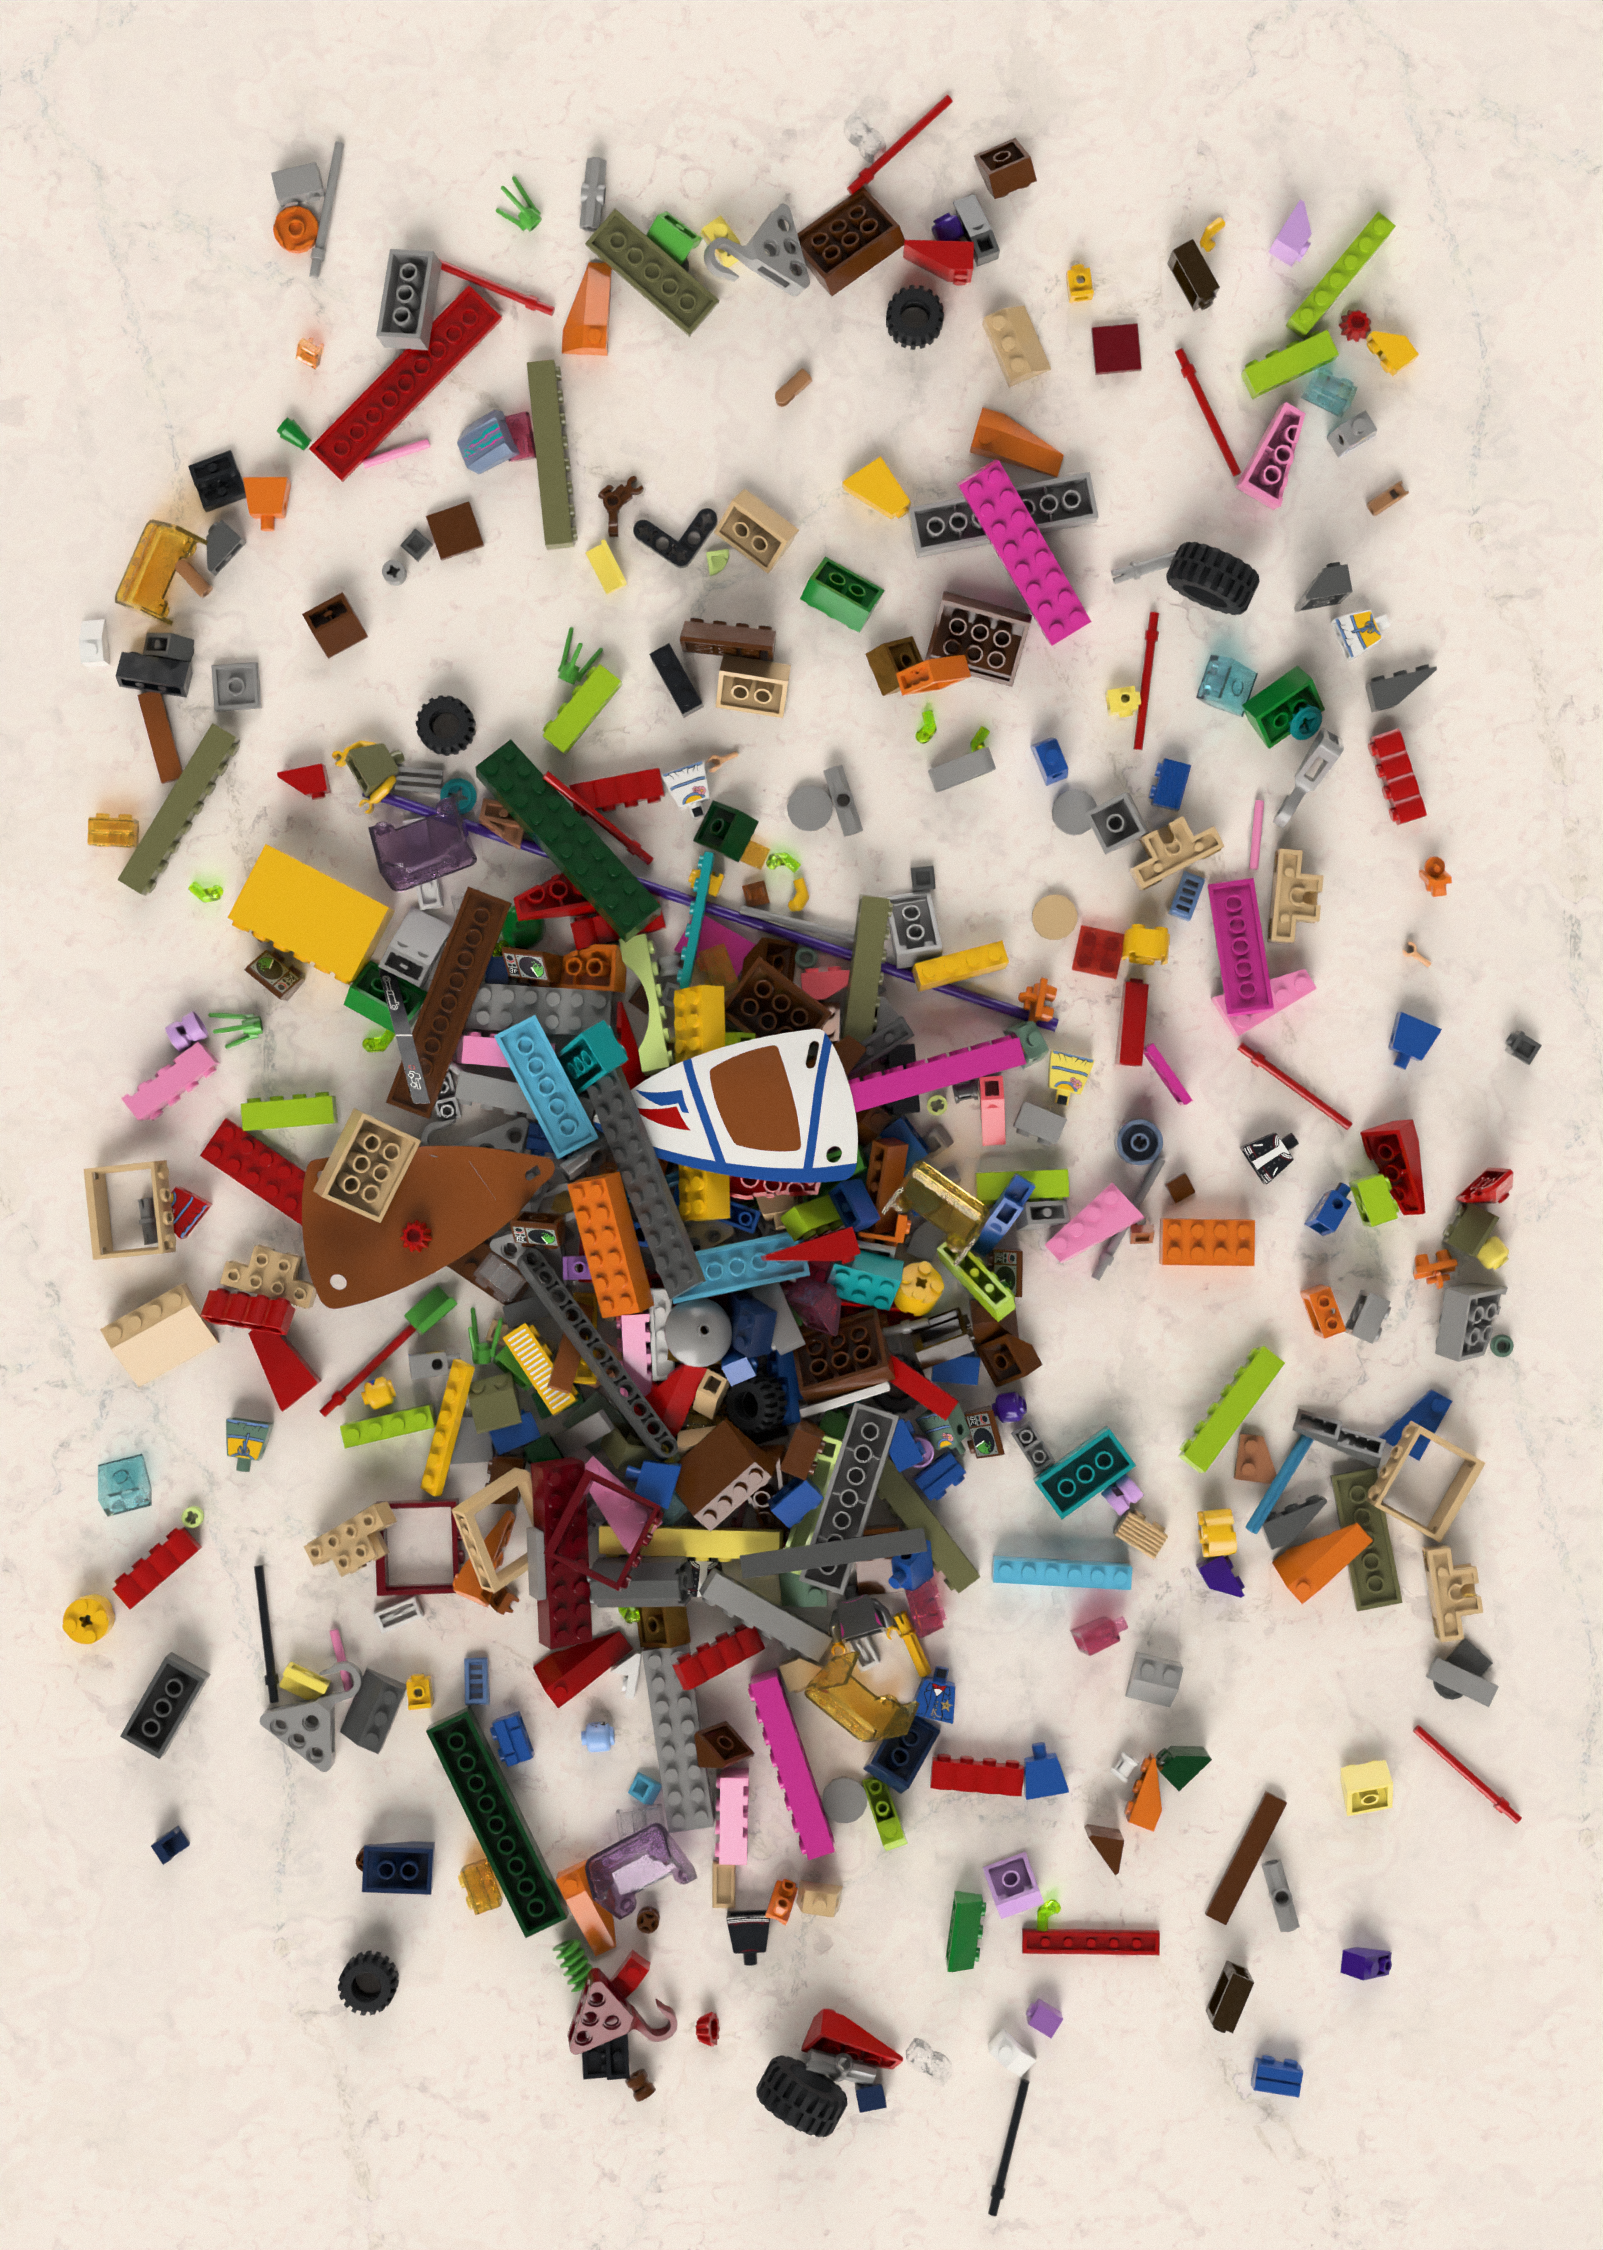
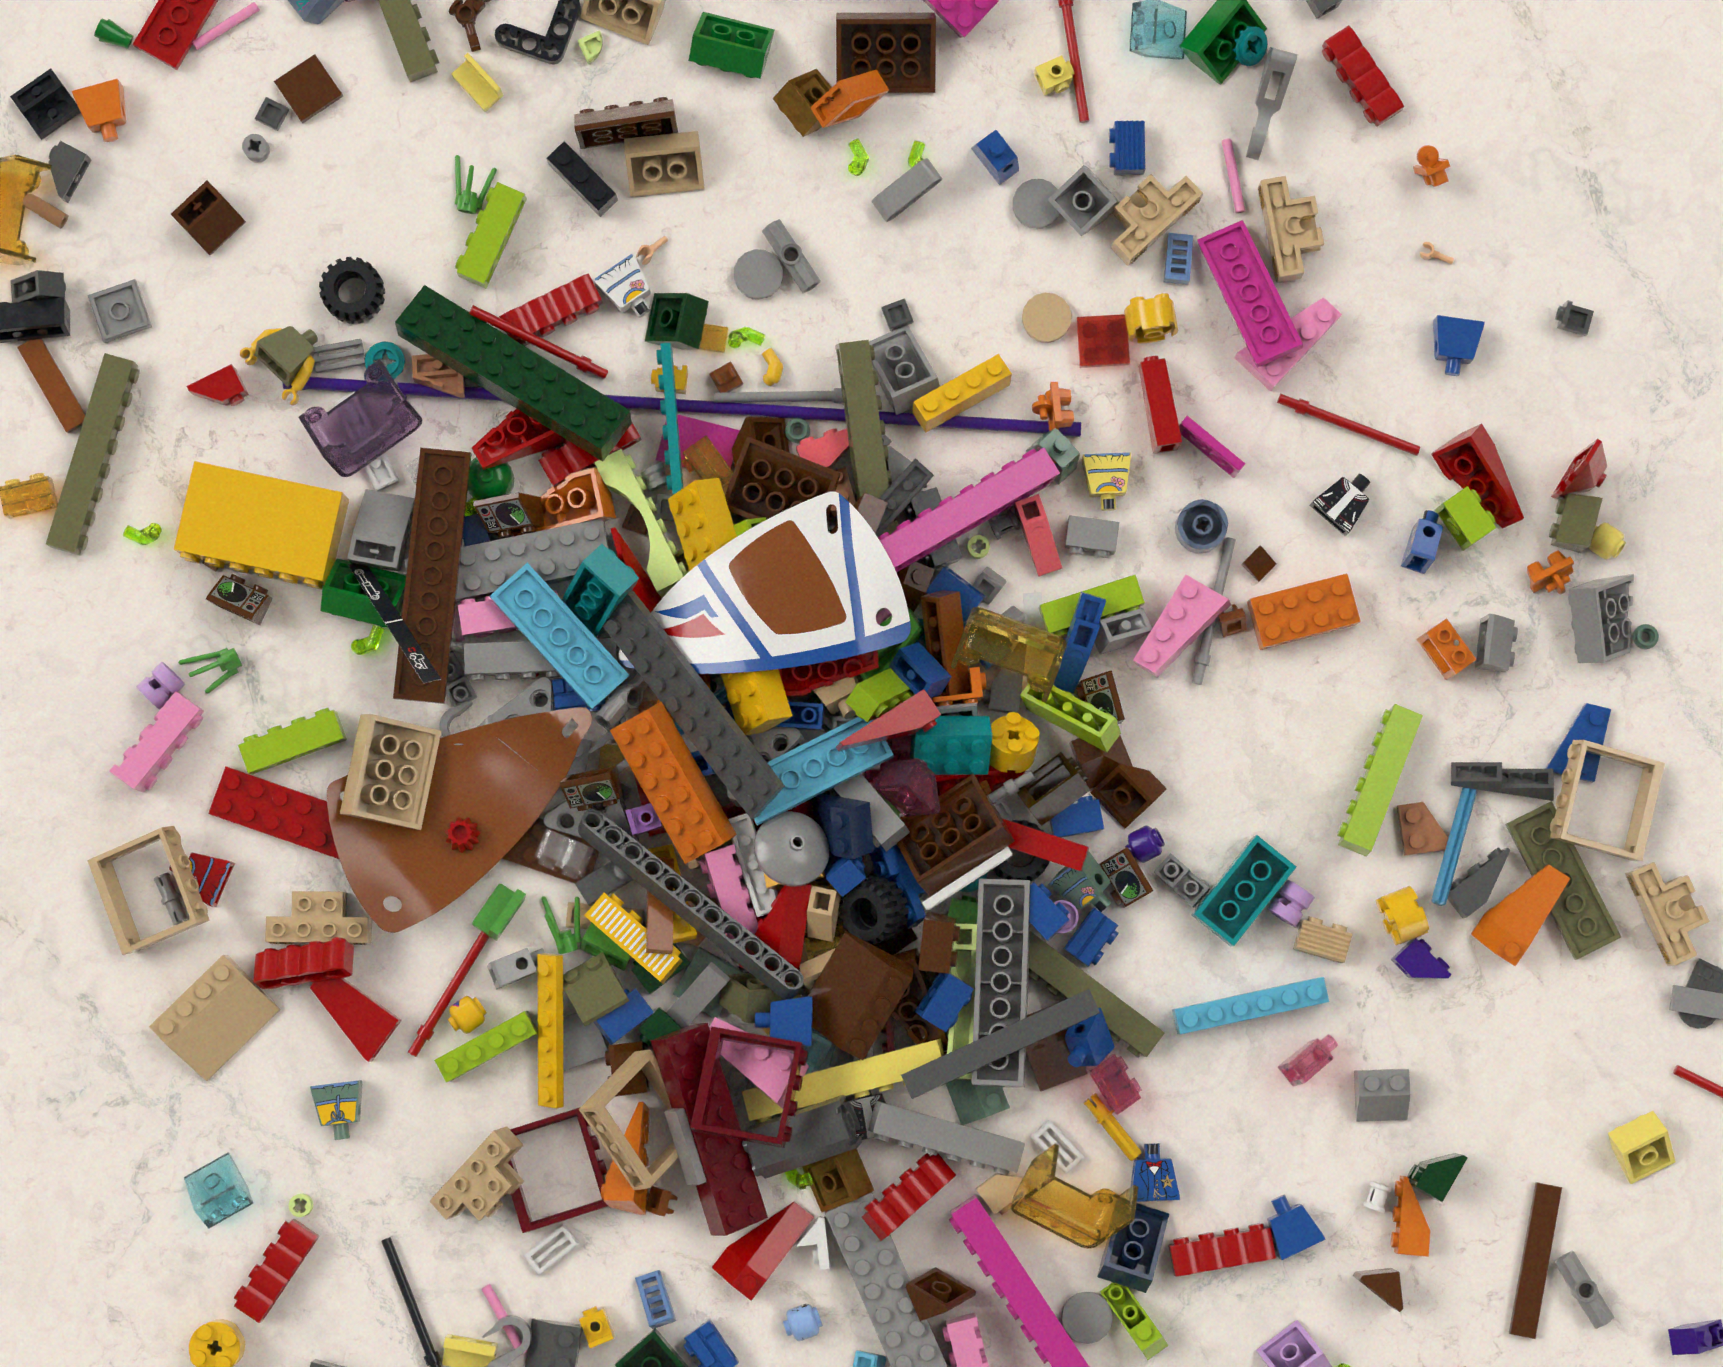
camera: 20 degrees left, 5 degrees down
dark grey torso [829,1585,900,1655] -> none

